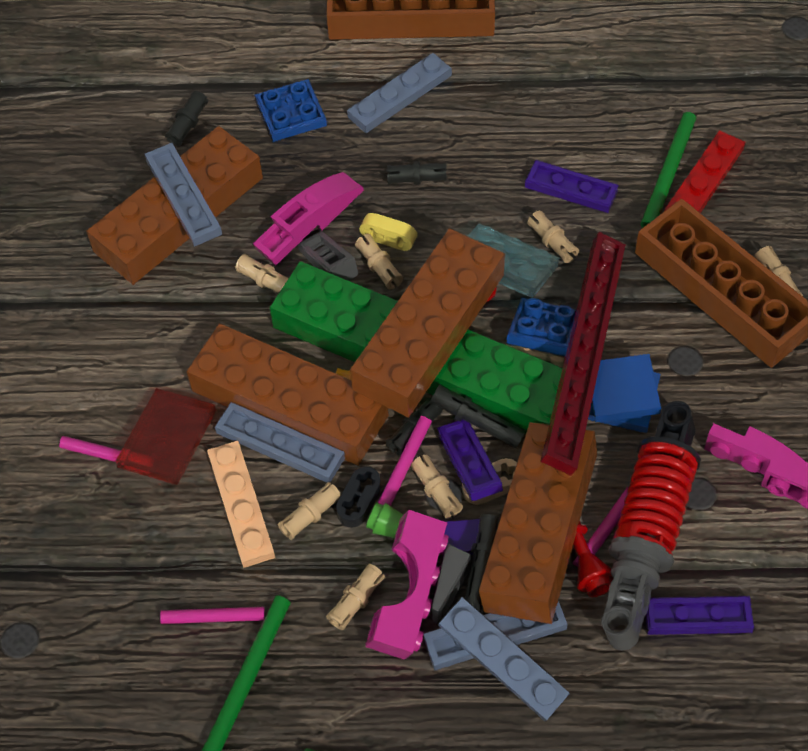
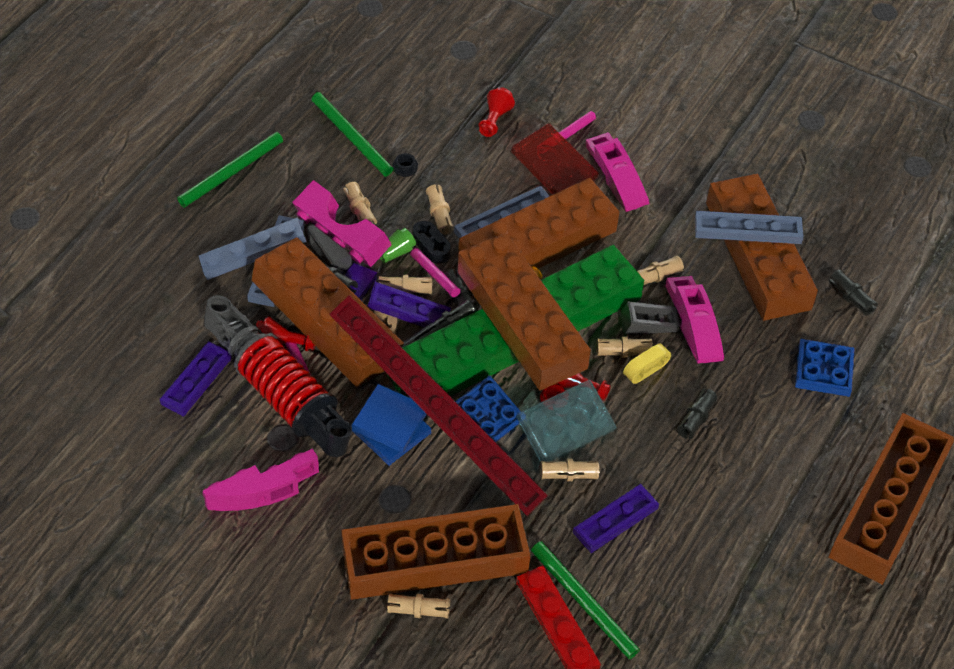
camera: 115 degrees right, 5 degrees down
dark pink bar [160,607,265,624] -> none
light nougat plate [207,441,275,568] -> none
sand blue plate [347,53,452,133] -> none
none -> black plate [393,153,418,177]
none -> red piece [479,87,515,137]
none -> dark pink slope [586,132,649,212]

